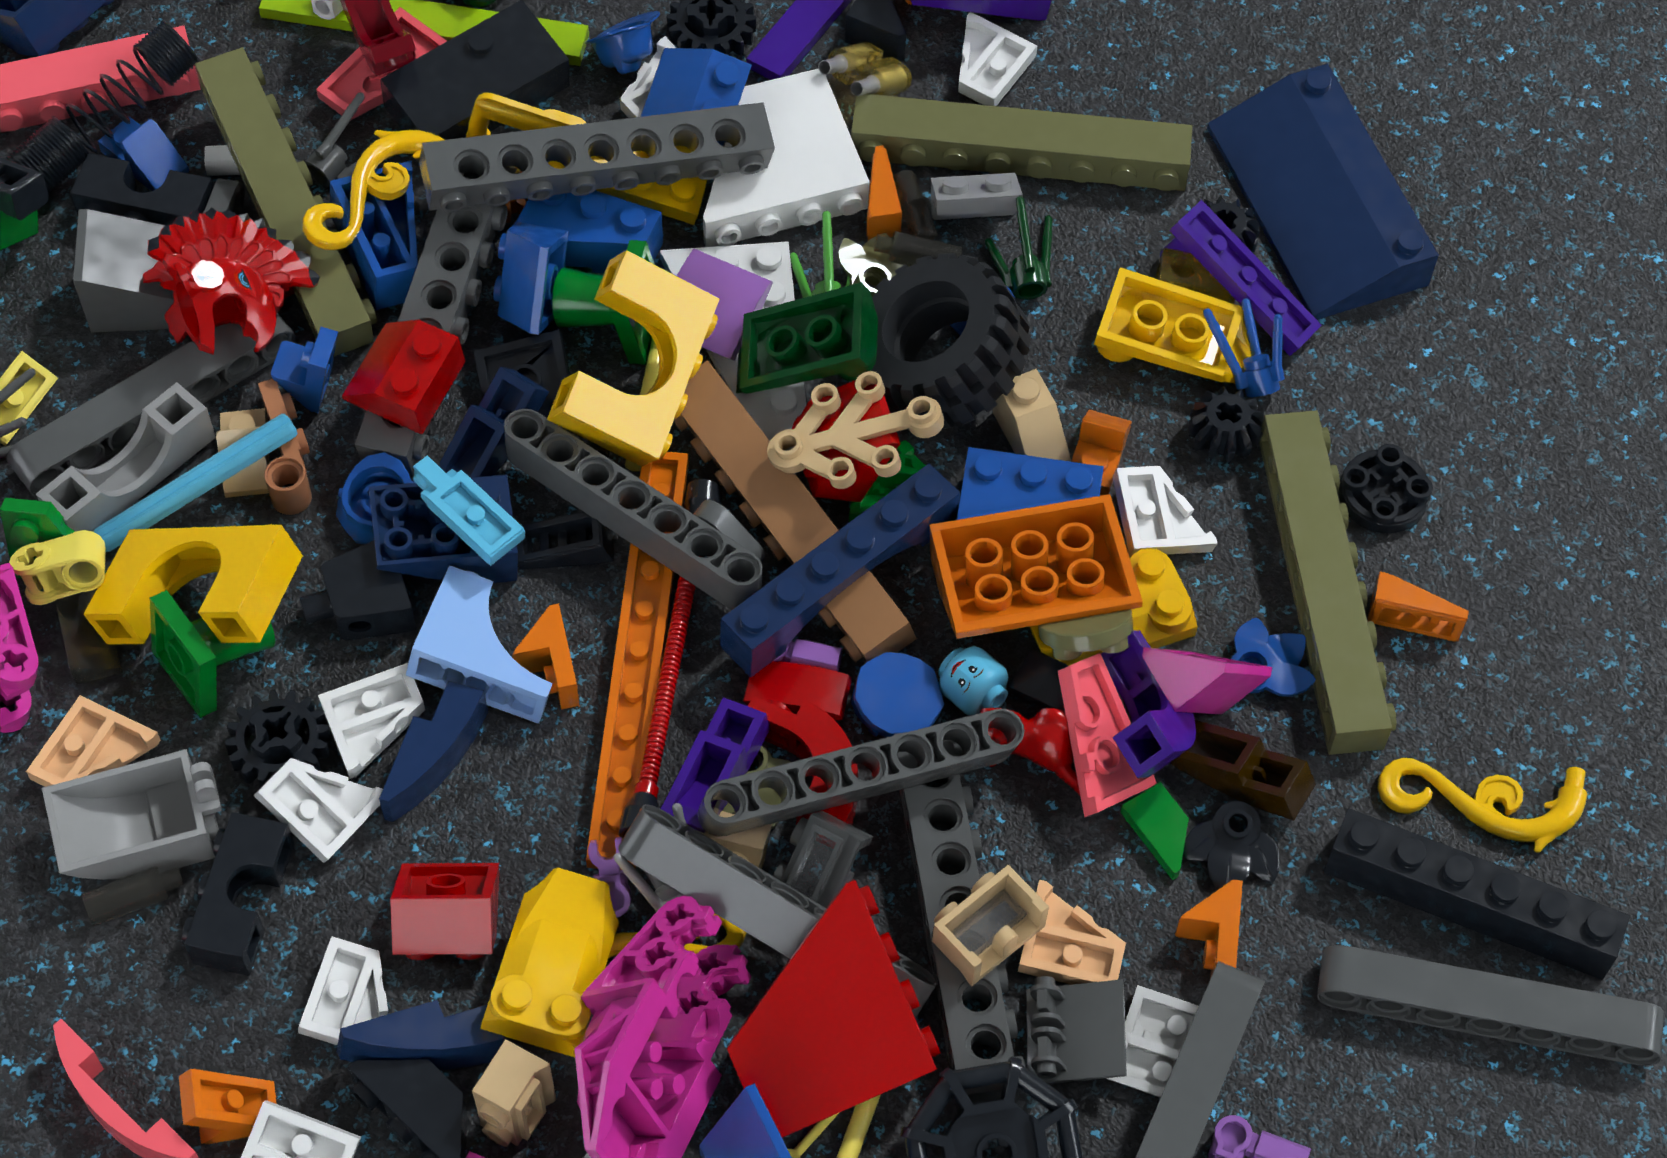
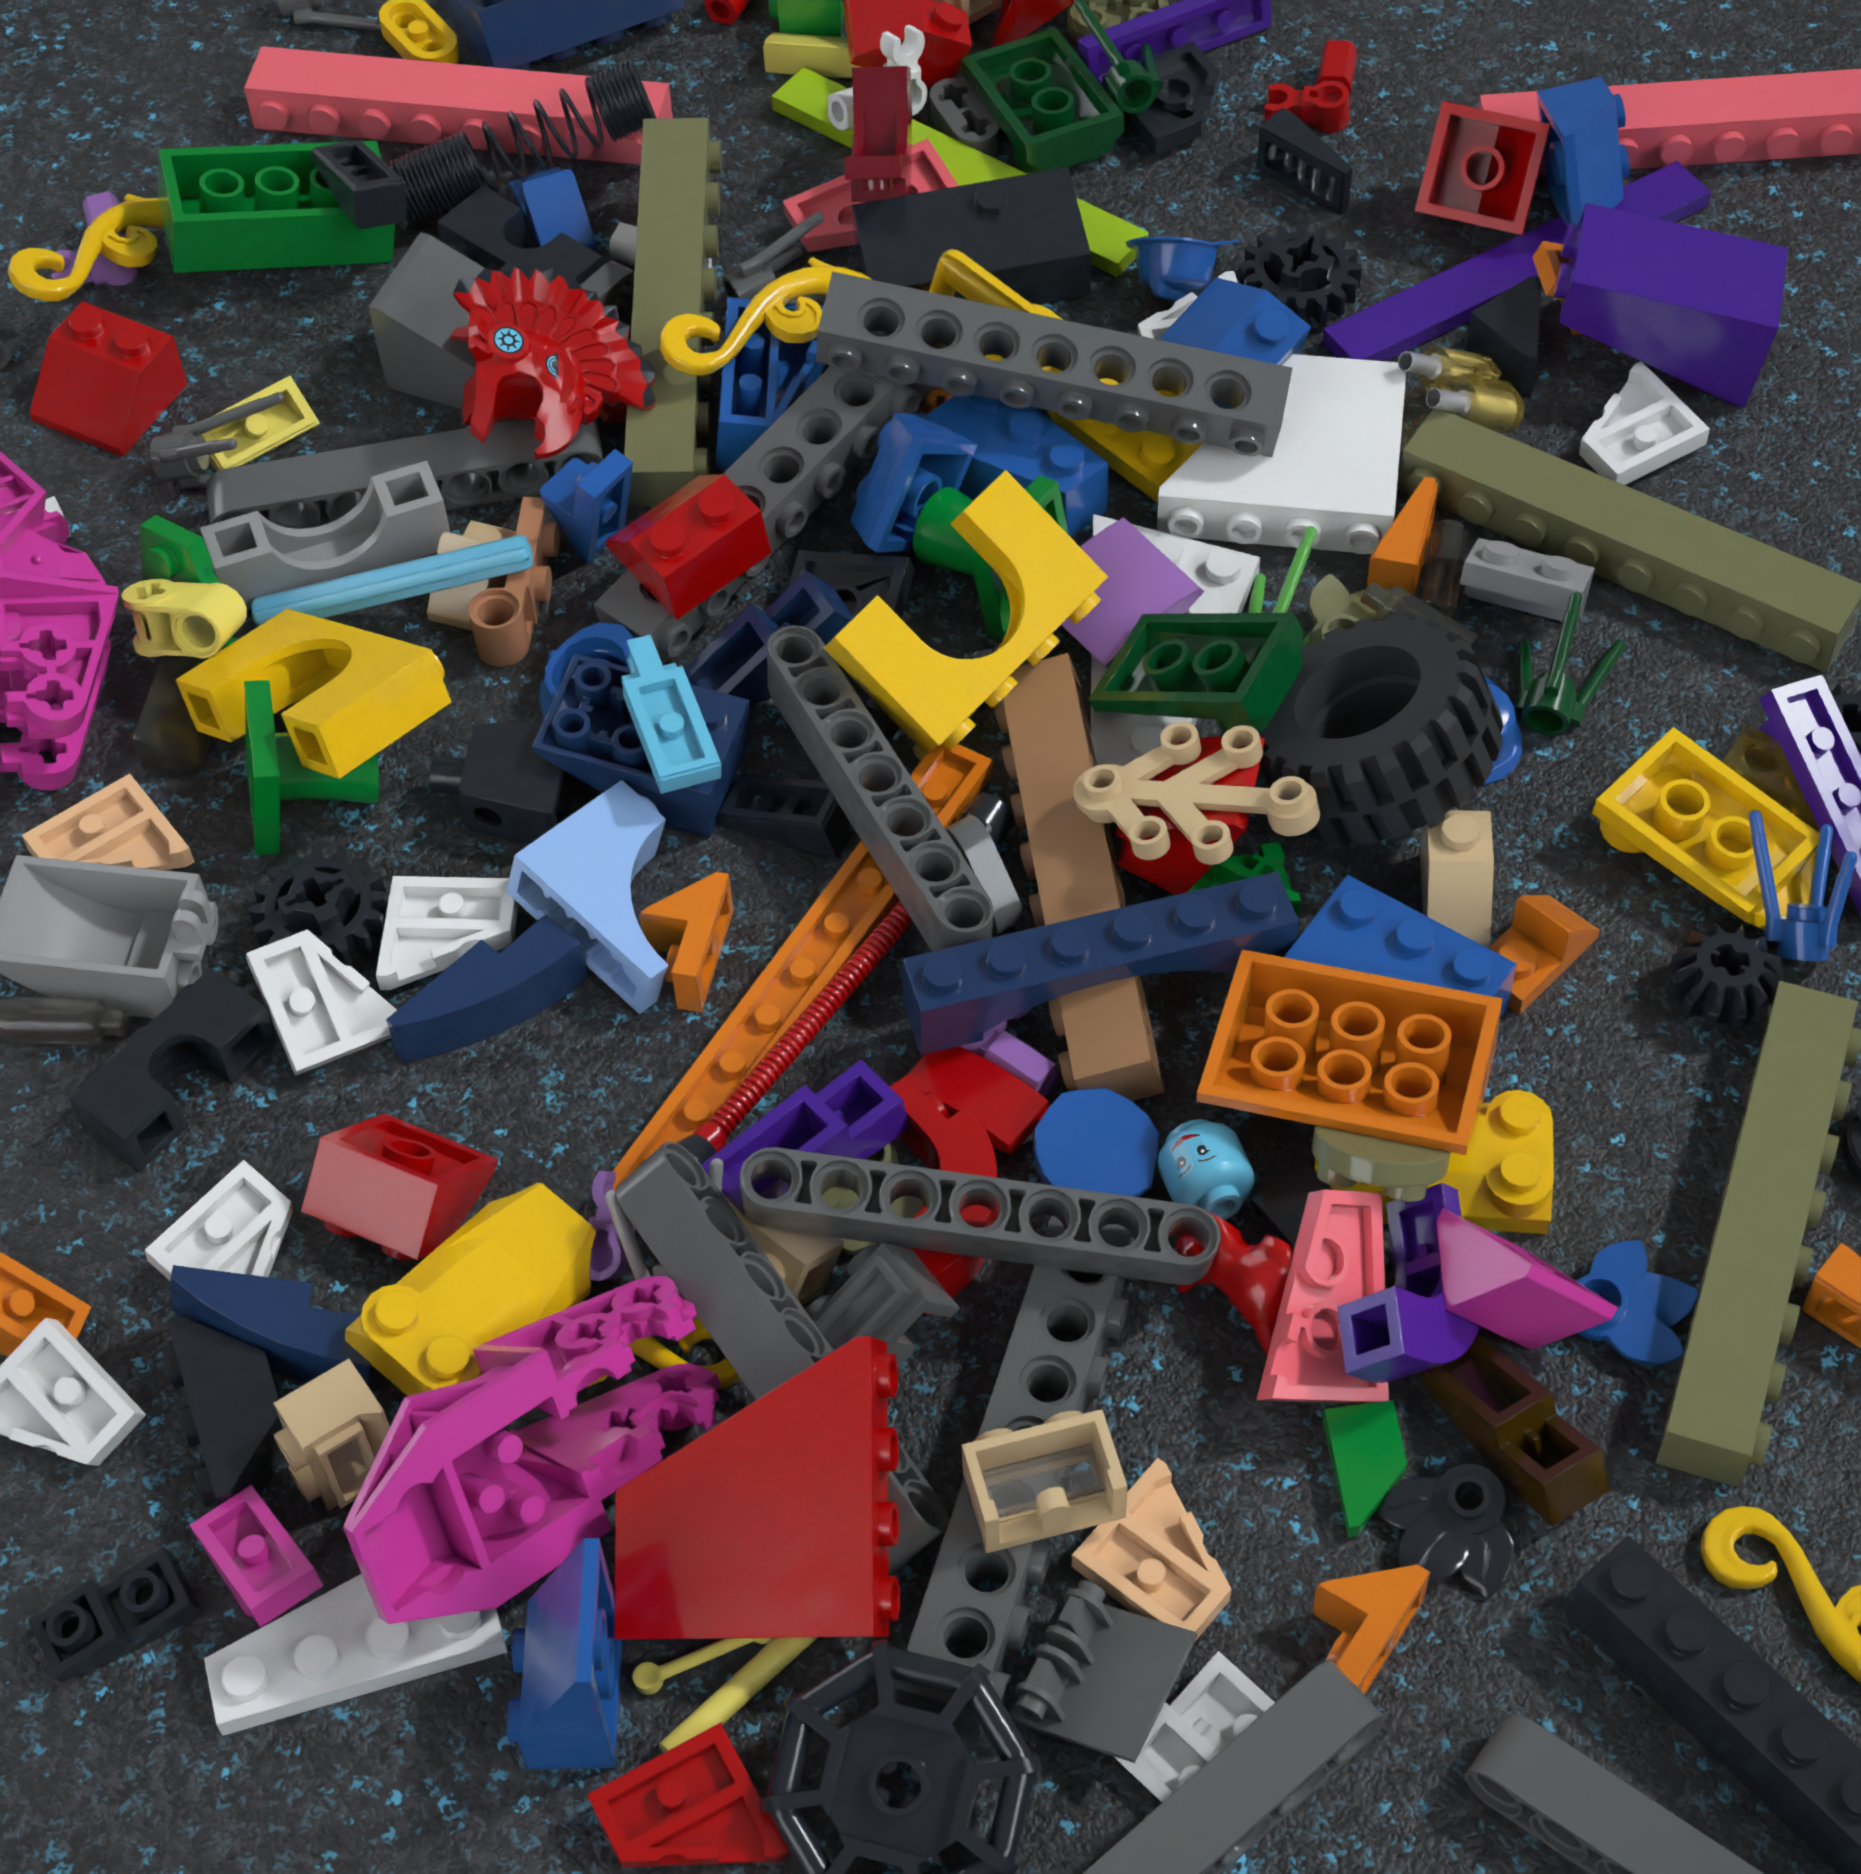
camera: 30 degrees right, 5 degrees down
white wing [1112,466,1218,557] -> none

